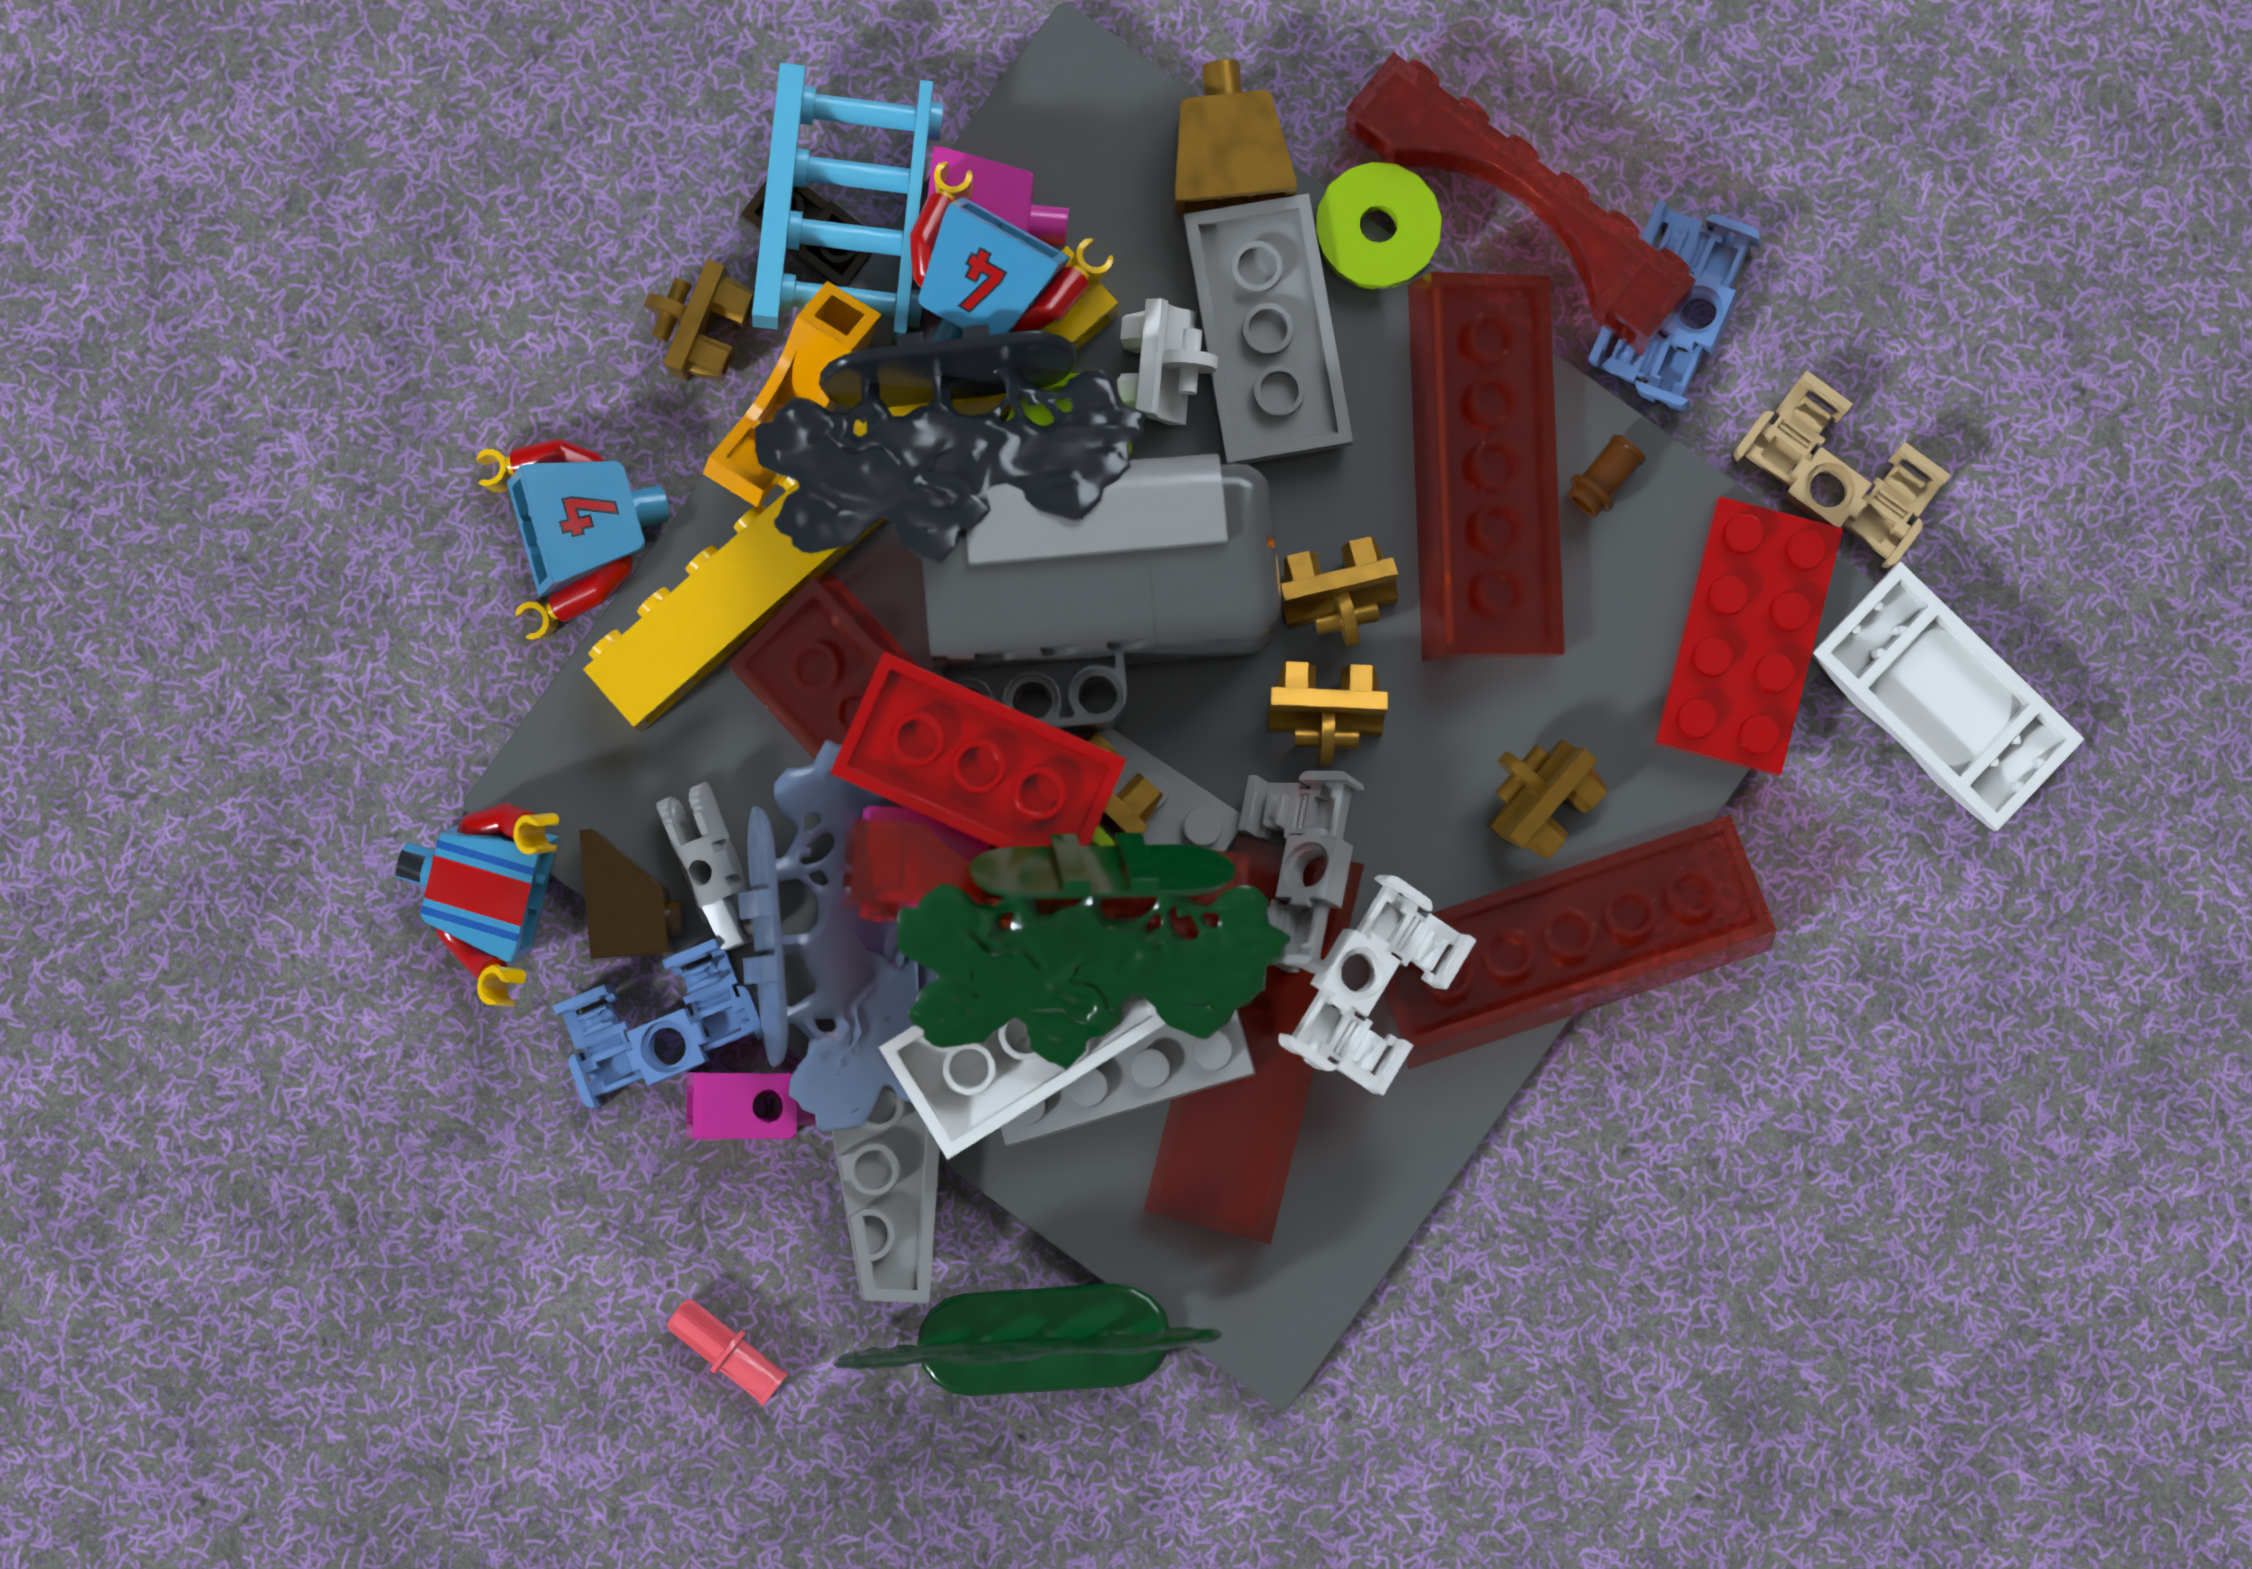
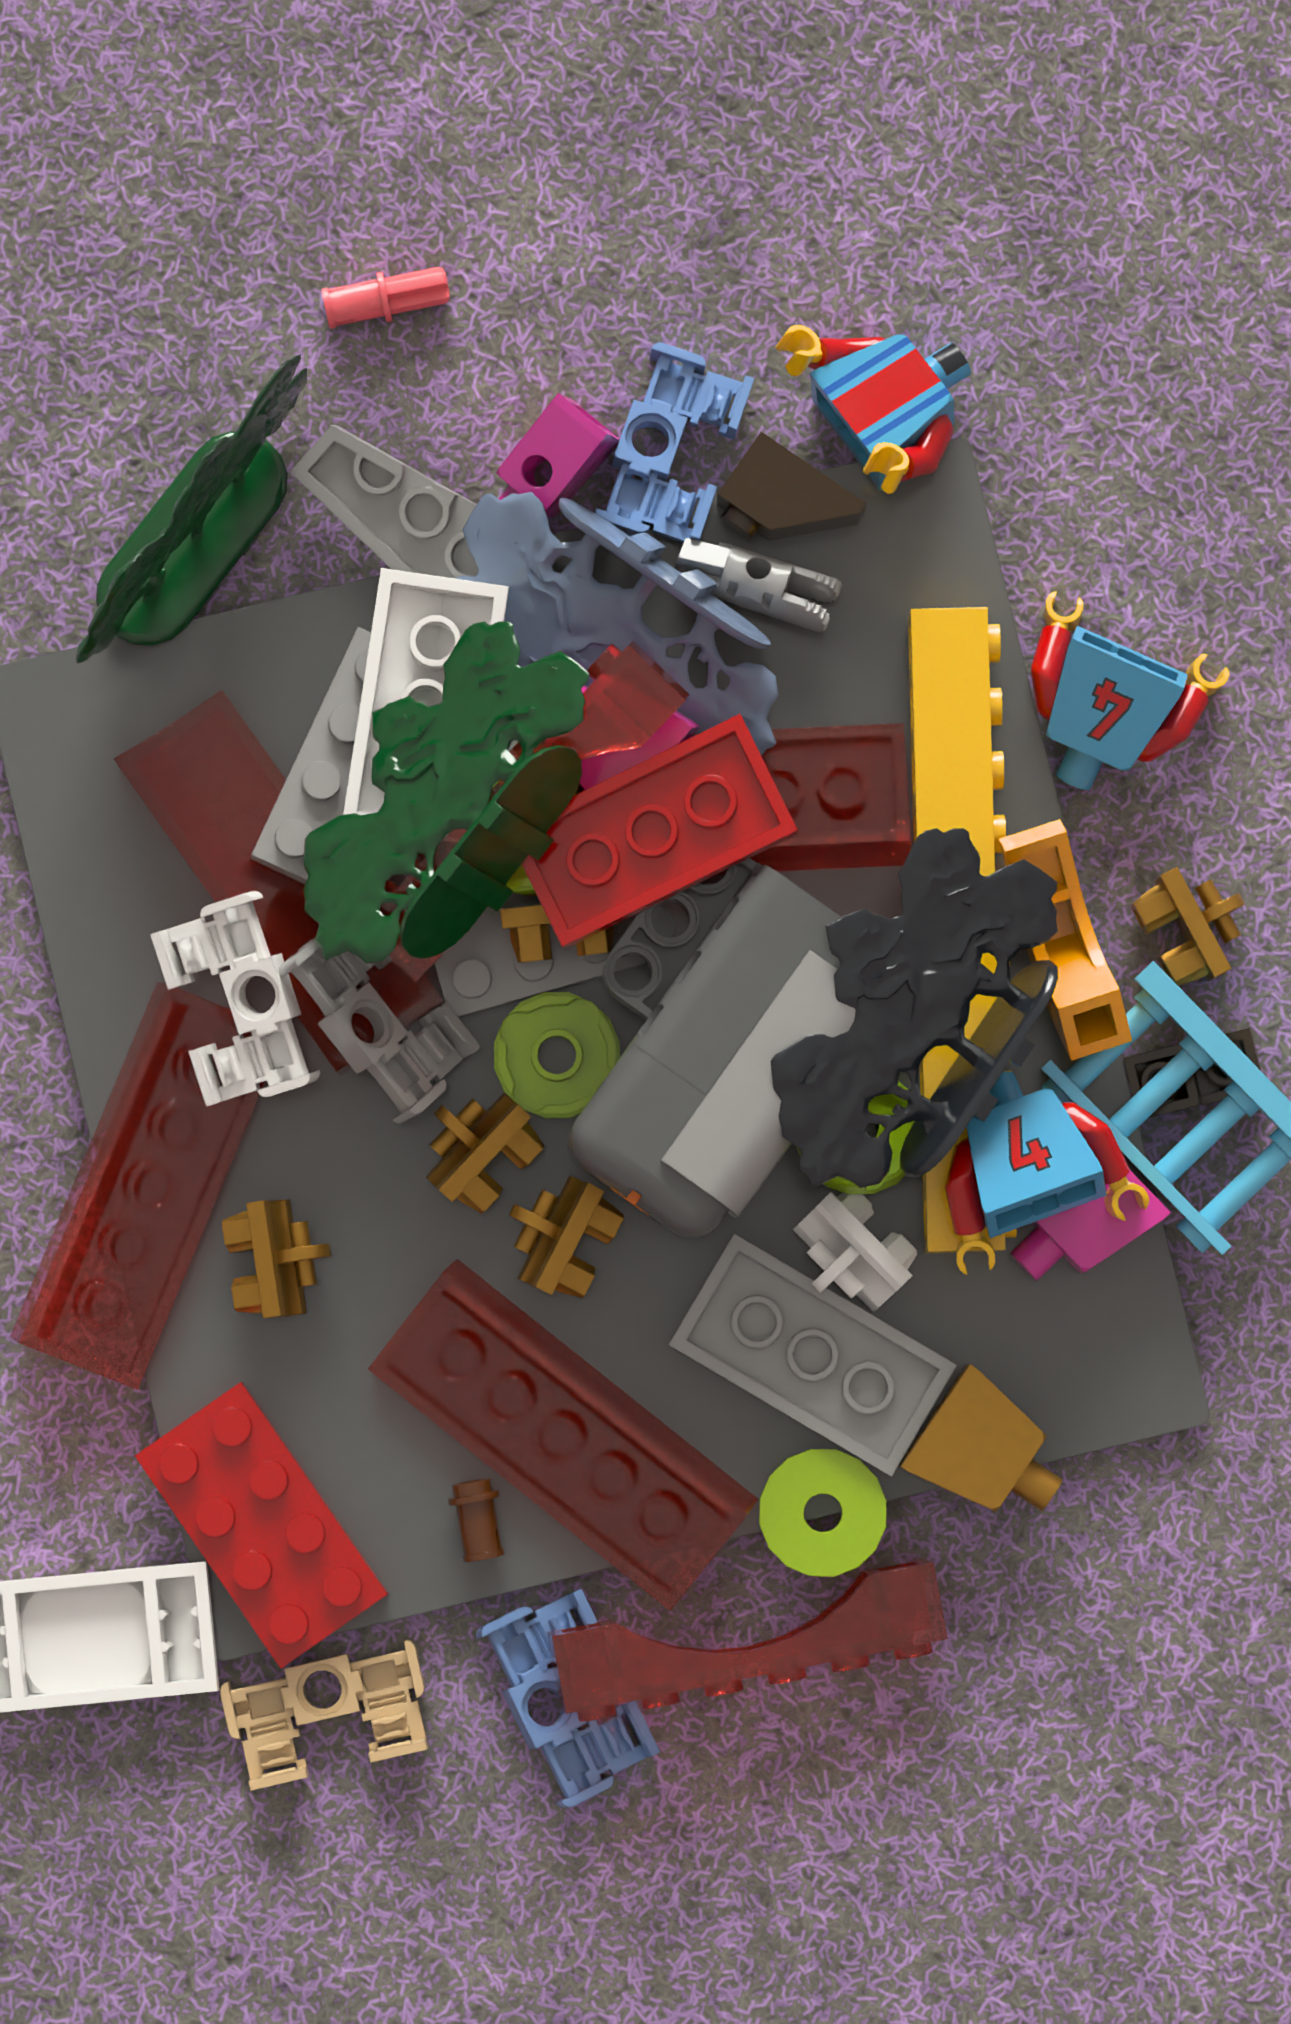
camera: 135 degrees right, 0 degrees up
none -> lime tile [494,992,620,1119]

